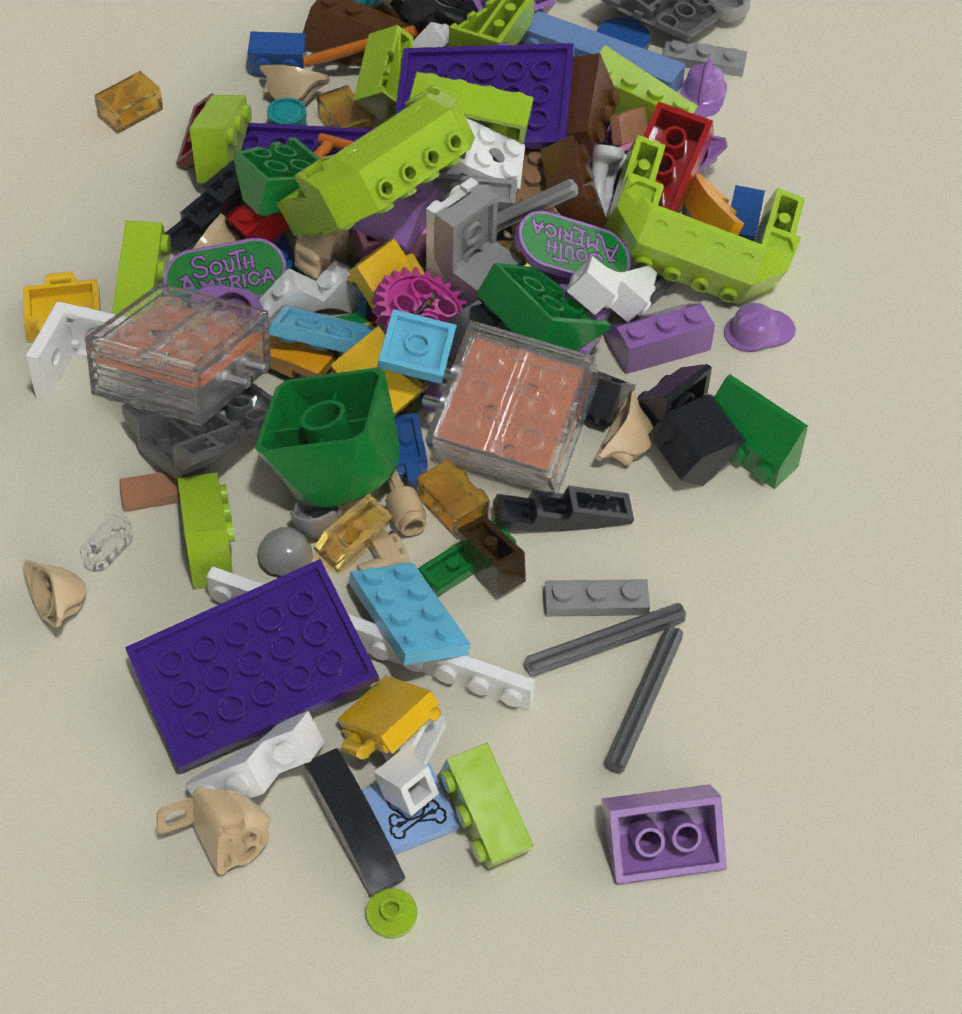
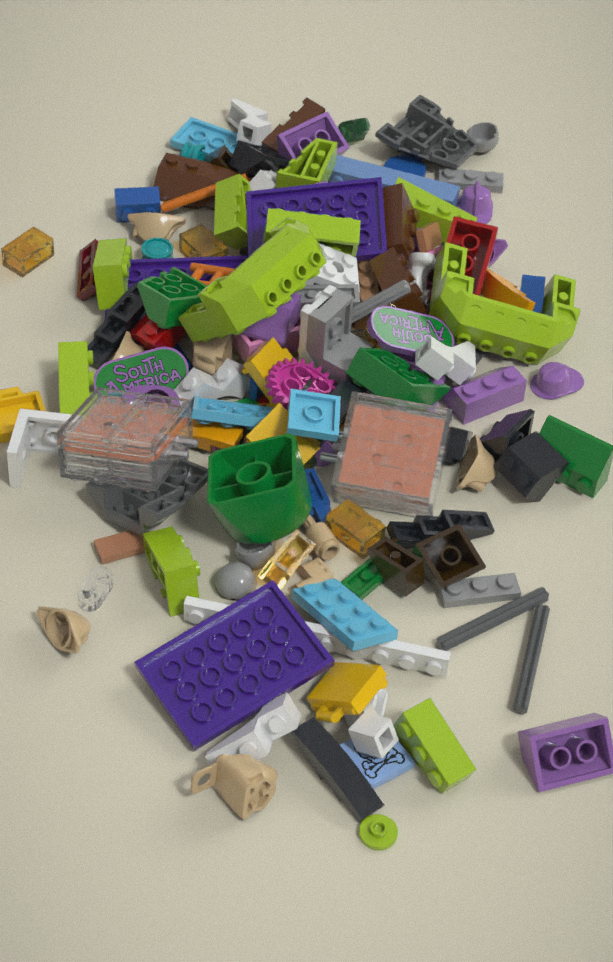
camera: 10 degrees left, 5 degrees down
none -> dark brown slope [412,523,486,590]

